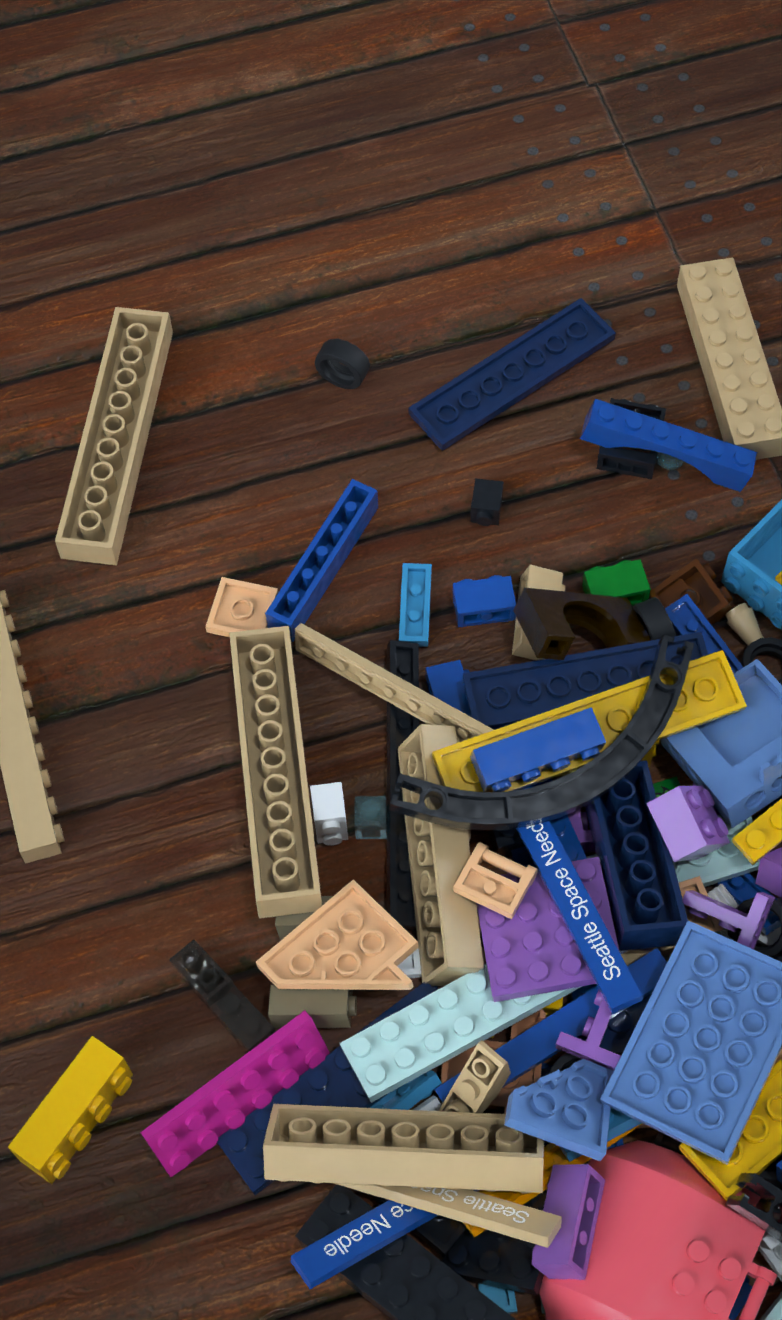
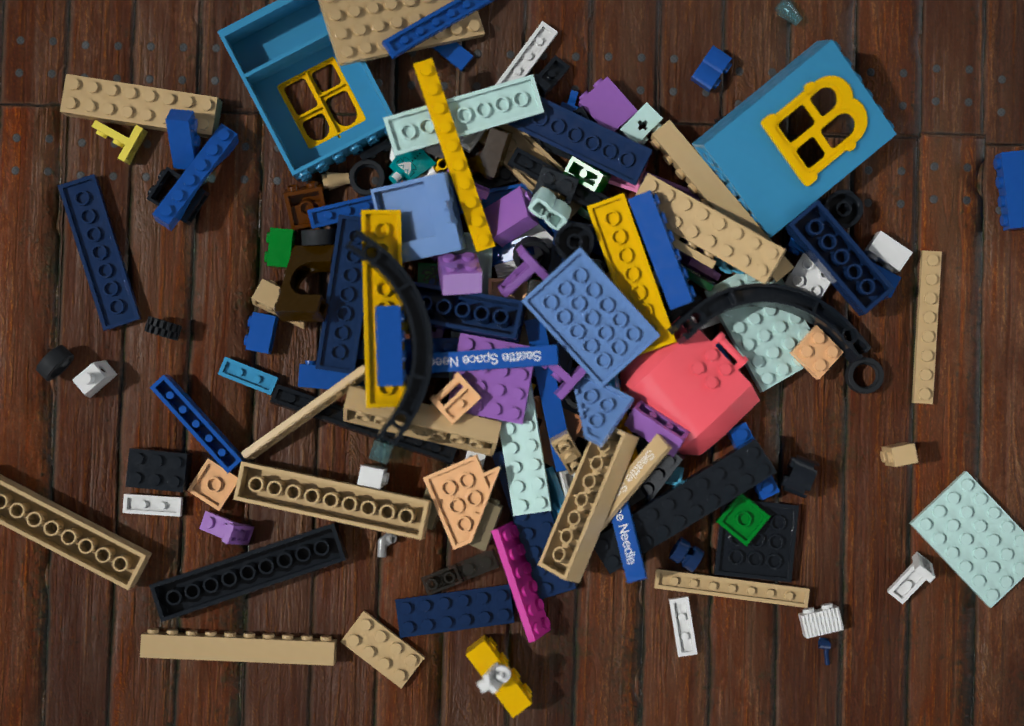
camera: 65 degrees left, 25 degrees up
black brick [470,478,504,526] -> none
none -> white torso [72,360,118,398]
none -> light yellow bracket [92,120,148,165]
none -> white plate [123,493,183,517]
none -> black brick [125,447,193,492]
none -> black tyre [144,316,182,341]
none -> black brick [149,522,349,622]
none -> blue brick [165,109,201,170]
none -> medium lavender bracket [199,511,254,545]
none -> tan plate [340,610,425,688]
none -> light grey arm [377,533,397,558]
none -> dark blue plate [395,584,514,638]
none -> white hips [477,662,511,694]

